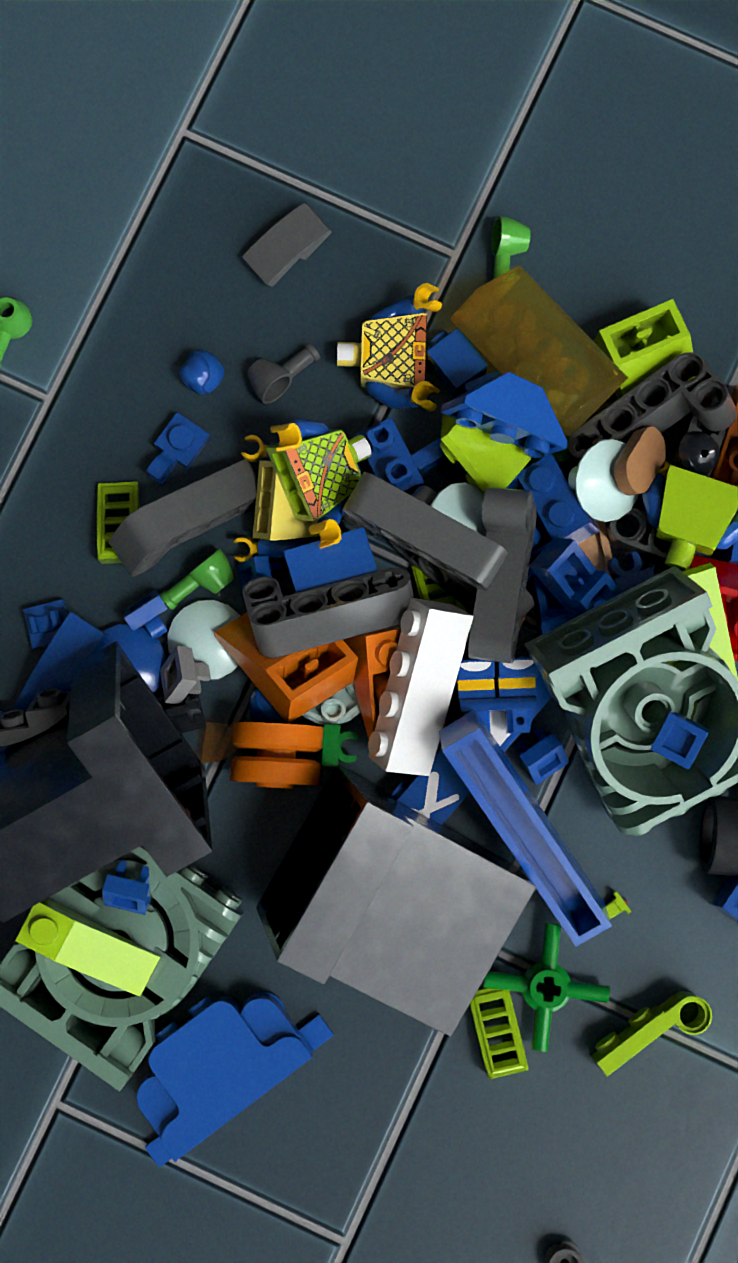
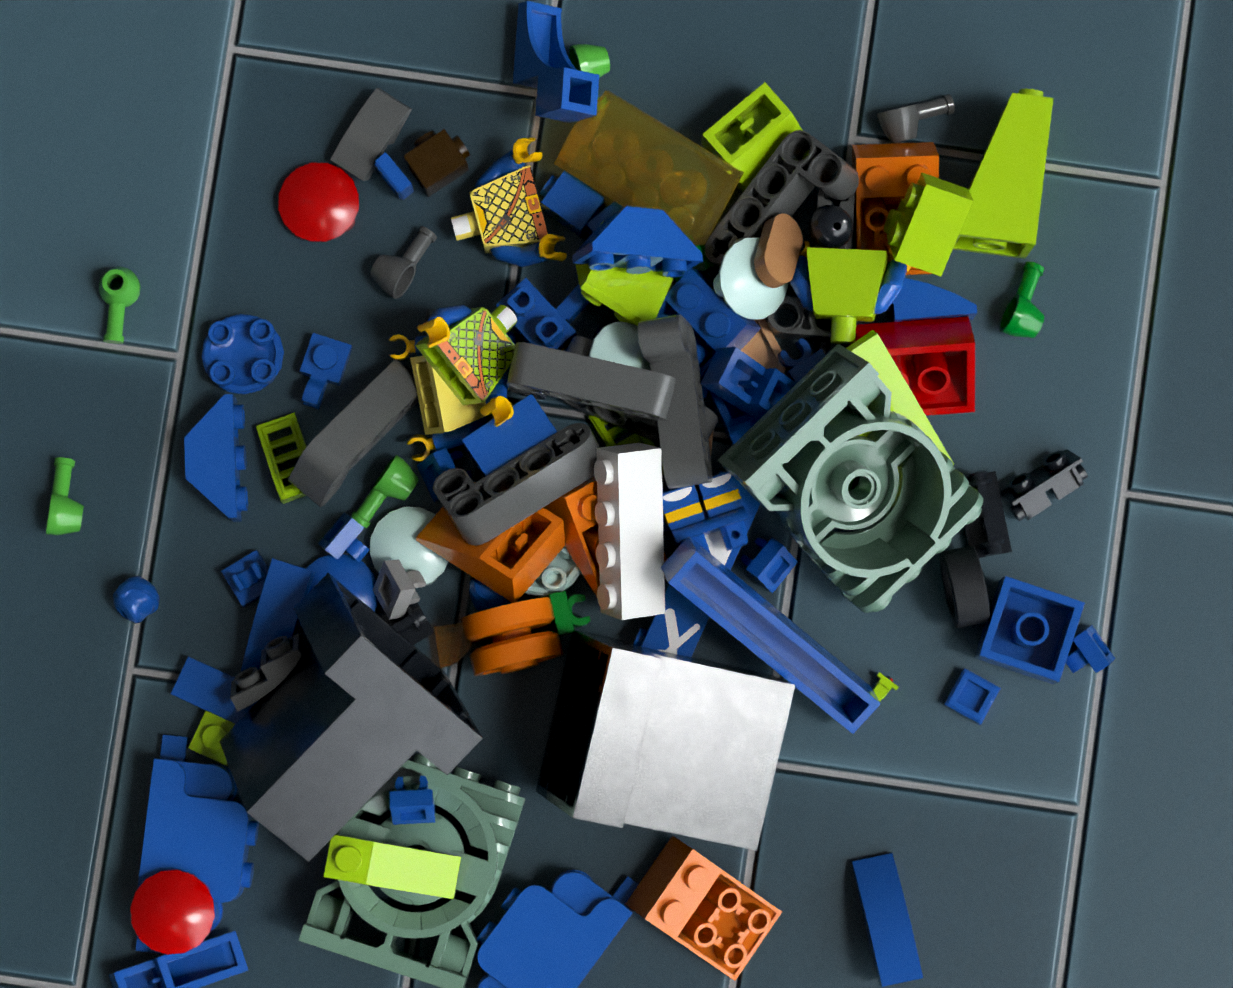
camera: 15 degrees left, 0 degrees up
blue piece [178,349,225,395] -> none
lime slope [470,988,529,1079] -> none
green bar [483,923,610,1052] -> none
lime plate [591,991,712,1077] -> none
blue tile [651,710,710,770] -> none
none -> blue slope [184,394,248,522]
none -> blue dish [202,314,284,395]
none -> red dish [278,162,359,242]
none -> blue tile [375,152,414,200]
none -> dark brown brick [404,129,470,197]
none -> blue arch [513,1,599,123]
none -> orange slope [625,835,782,981]
none -> blue slope [851,853,923,987]
none -> blue tile [943,668,1001,725]

